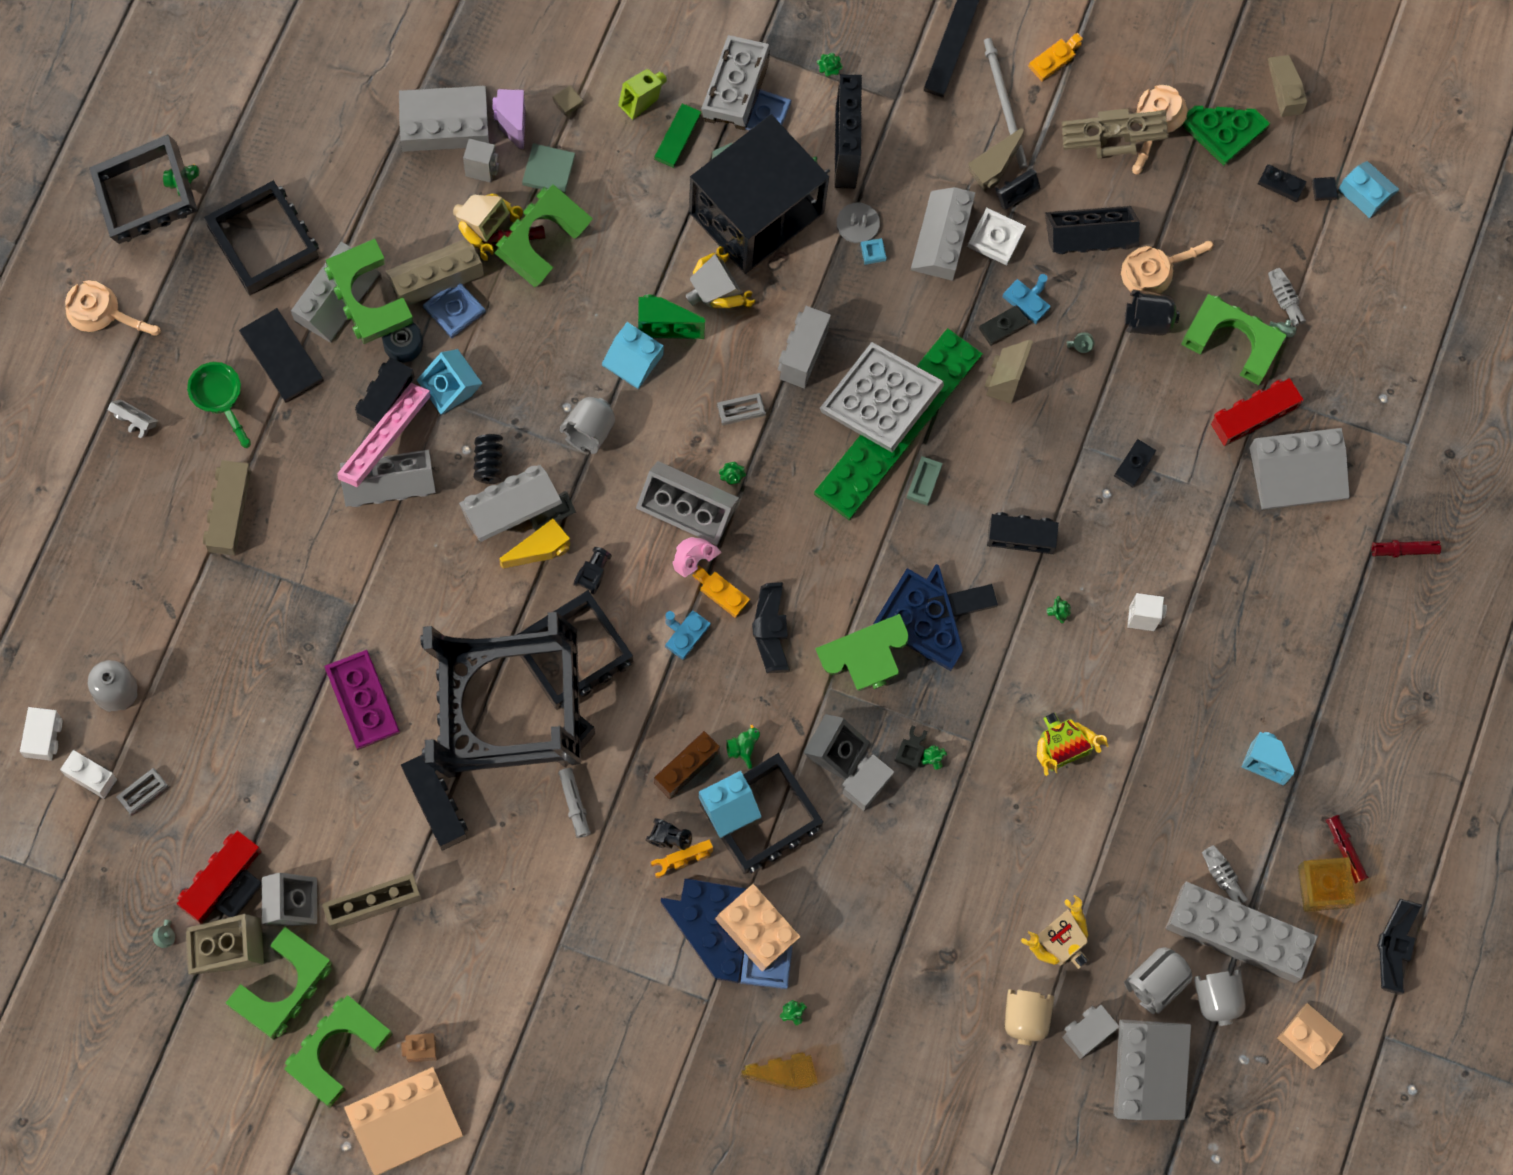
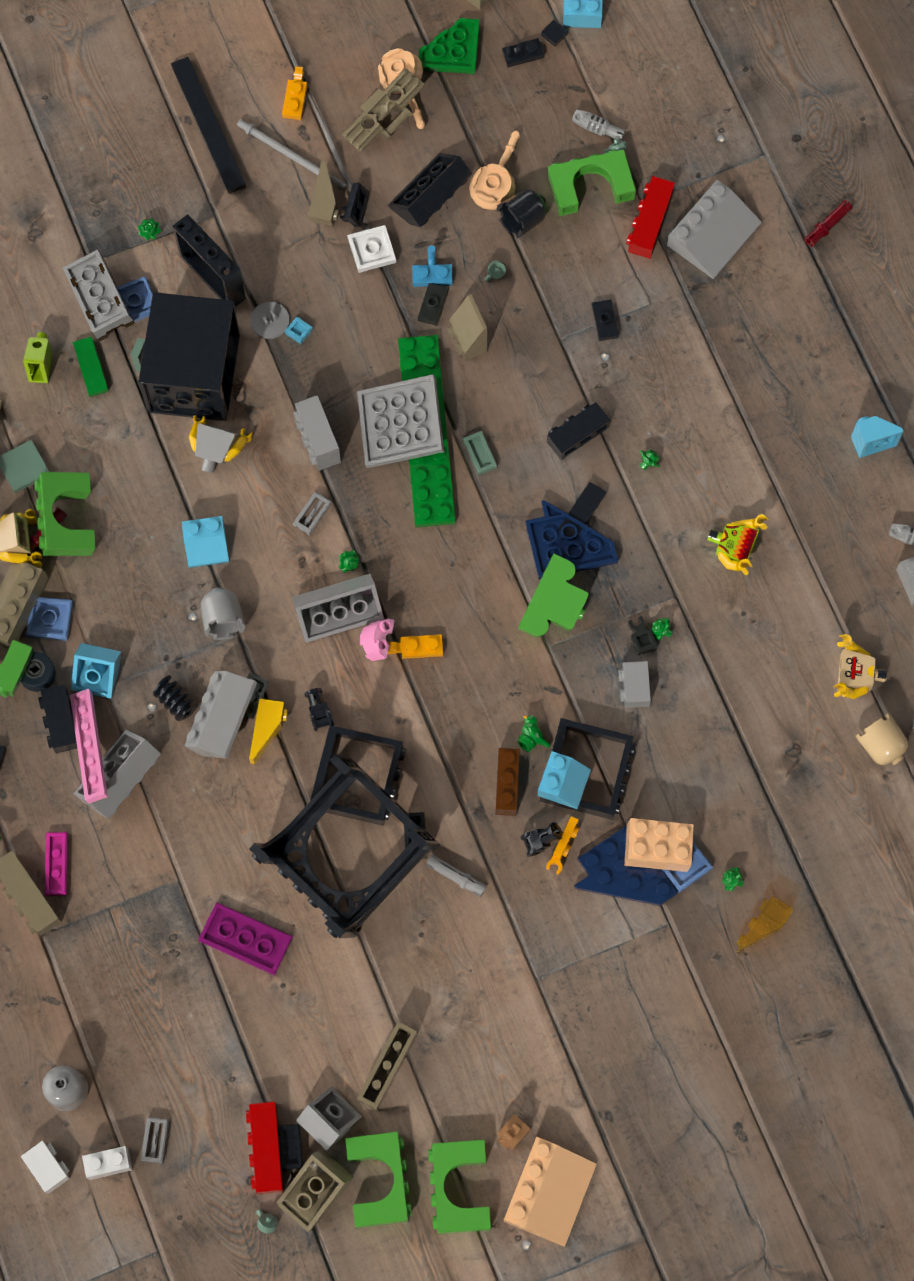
camera: 35 degrees left, 0 degrees up
black brick [401,755,469,851] -> none
green slope [638,294,705,339] -> none
dark azure plate [665,610,711,660] -> none
black plate [752,582,790,673] -> none
dark grey slope [803,714,870,780] -> none
light grey slope [911,187,975,281] -> none
white brick [1127,593,1167,631] -> none
none -> dark pink tile [45,832,68,896]

